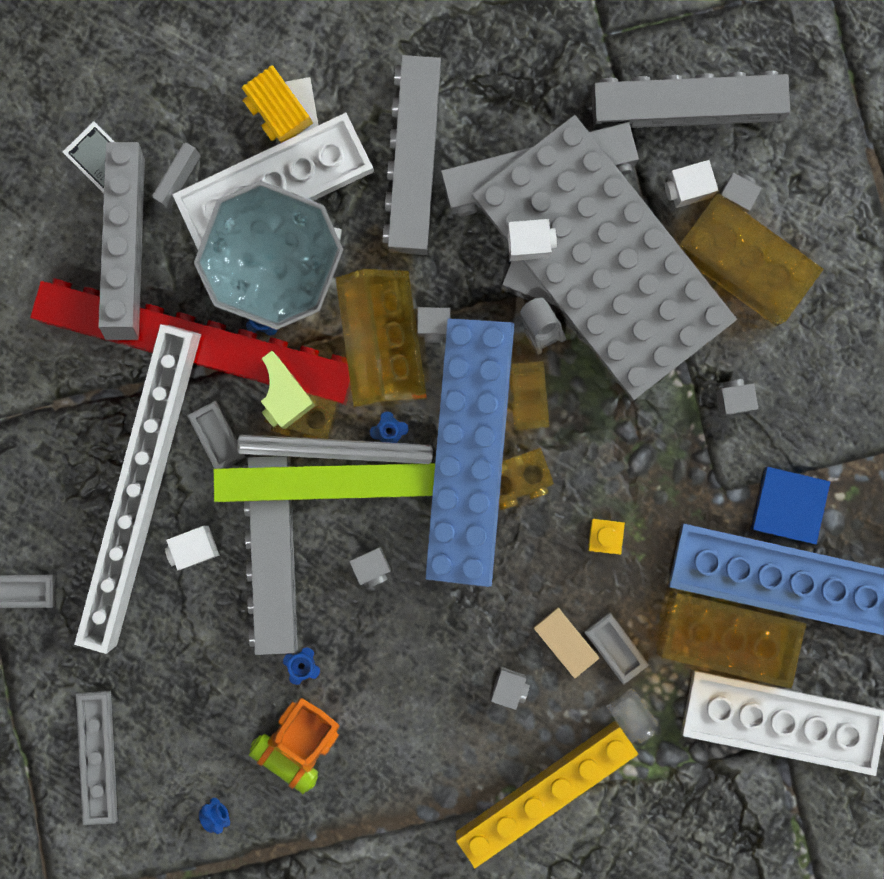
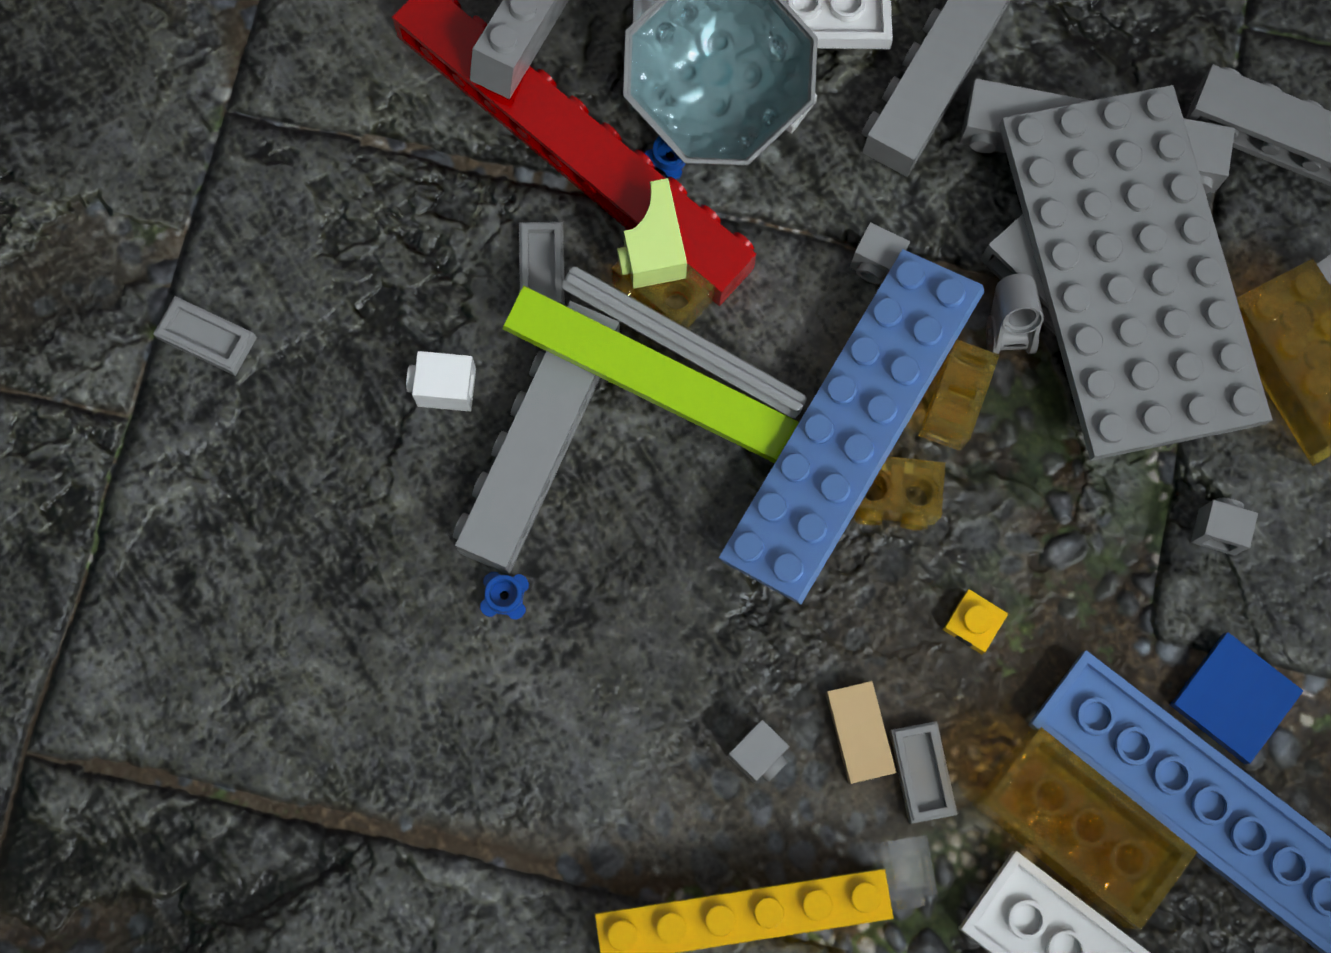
camera: 20 degrees right, 10 degrees down
white brick [74,324,201,654] -> none
light grey tile [76,691,118,825] -> none
blue plate [199,797,230,834] -> none
orange piece [249,698,340,794] -> none
clear yellow brick [335,269,427,407] -> none
light grey plate [349,547,391,587] -> none
blue plate [370,412,408,443] -> none
white brick [507,219,557,261] -> none
white brick [665,160,719,208] -> none

